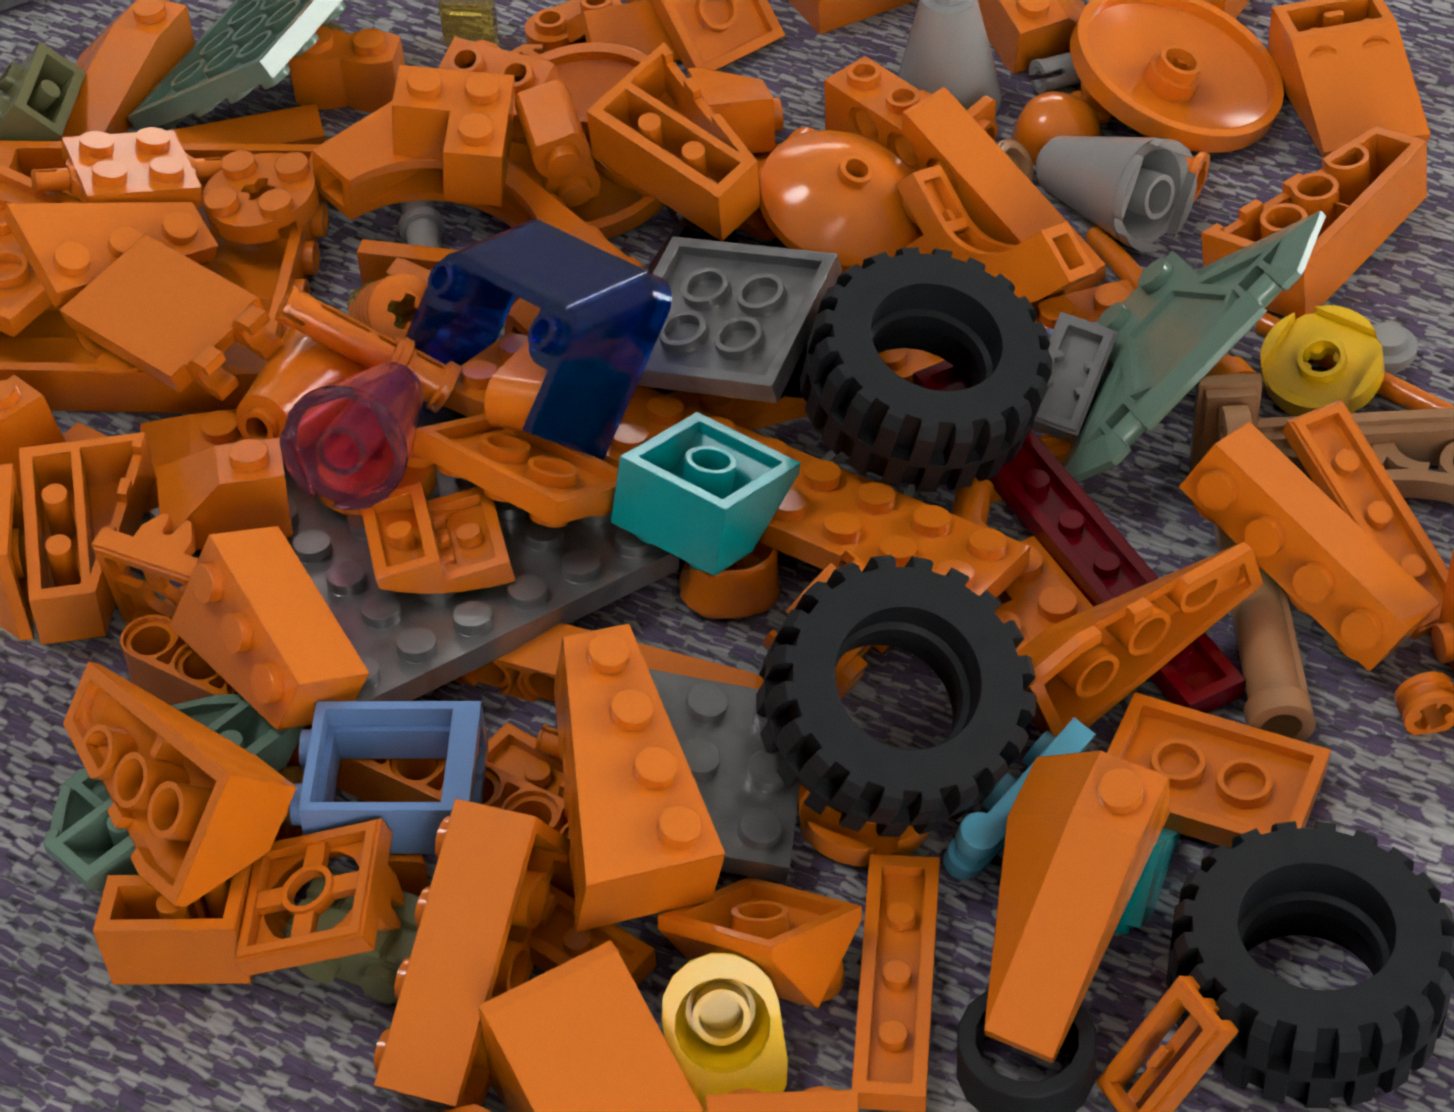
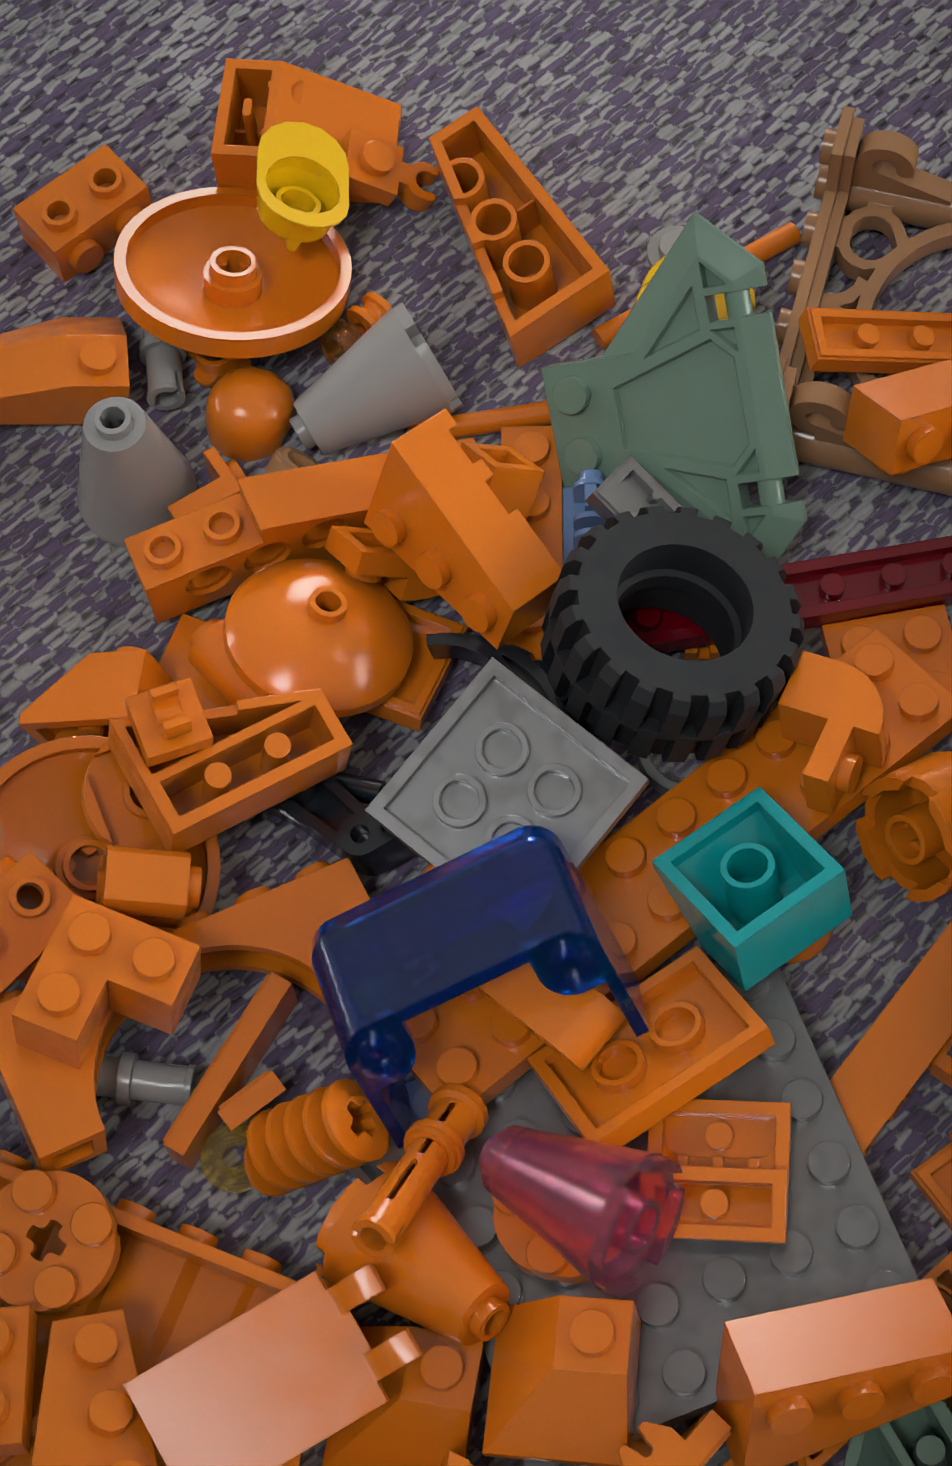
camera: 70 degrees left, 20 degrees up
none -> orange tile [125,677,214,768]
none -> yellow piece [256,121,349,252]
none -> orange plate [341,127,439,212]
none -> orange wedge [364,408,561,649]
none -> orange brick [778,650,886,815]

